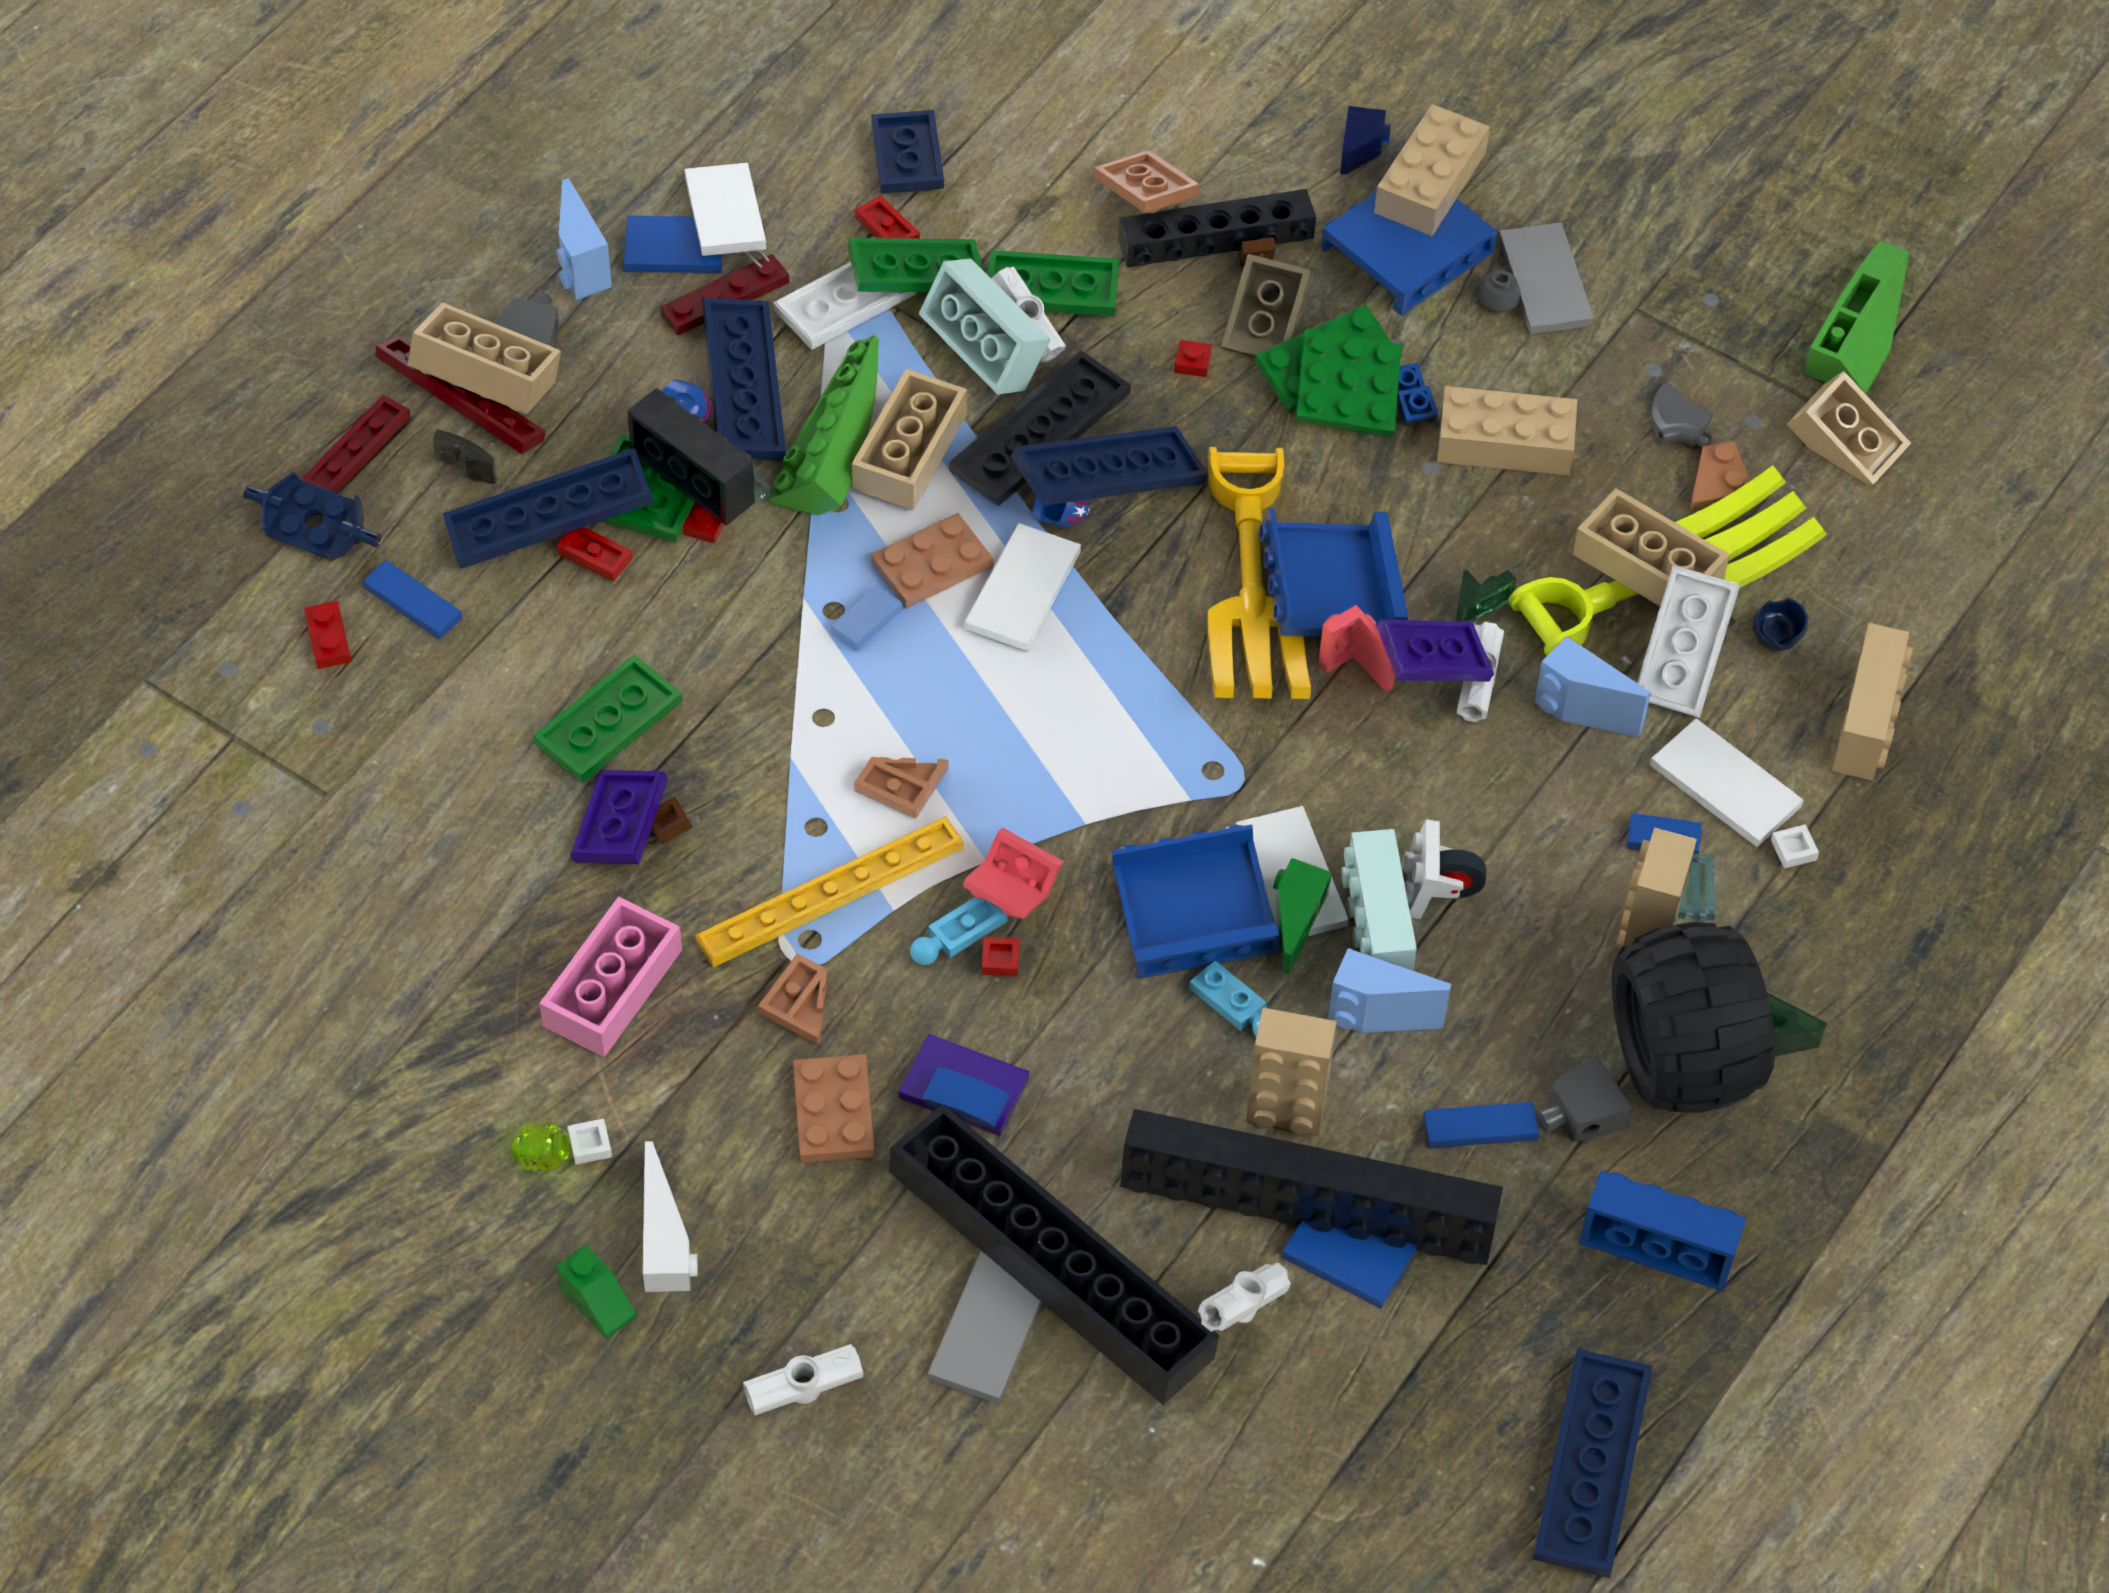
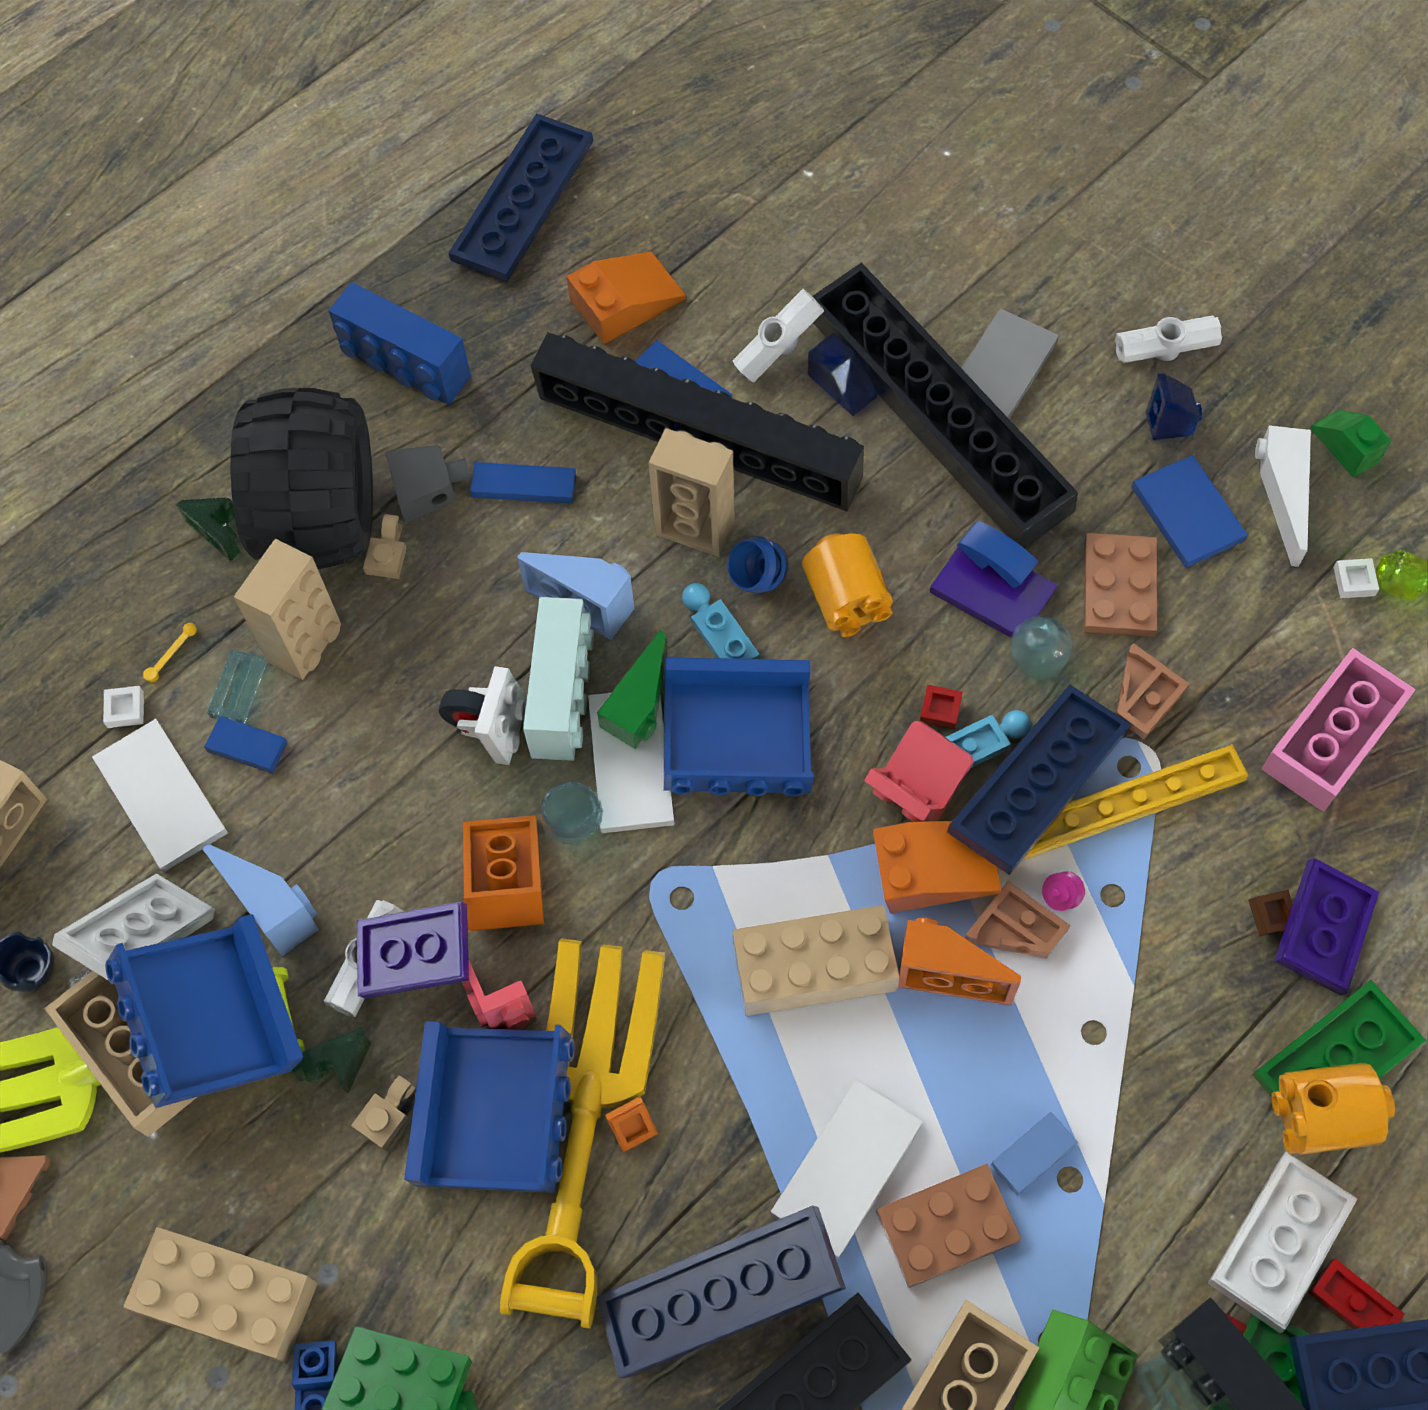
camera: 165 degrees left, 10 degrees up
none -> blue panel [105,914,303,1108]
none -> yellow hinge [143,623,197,683]
none -> tan plate [351,1075,416,1150]
none -> tan plate [363,514,407,579]
none -> orange slope [463,815,544,931]
none -> clear light blue hair [539,780,604,845]
none -> orange slope [566,252,686,344]
none -> orange tile [605,1097,658,1153]
none -> blue helmet [727,536,789,594]
none -> tan brick [732,905,899,1016]
none -> light orange cylinder [801,533,893,637]
none -> clear blue slope [808,333,878,416]
none -> orange slope [873,821,1002,914]
none -> orange slope [898,918,1021,1006]
none -> dark blue plate [947,684,1131,875]
none -> clear light blue hair [1010,616,1073,680]
none -> dark pink wheel [1042,871,1085,911]
none -> blue tile [1132,455,1248,568]
none -> clear blue slope [1146,373,1202,440]
none -> white tile [1208,1152,1357,1334]
none -> light orange cylinder [1272,1063,1395,1155]

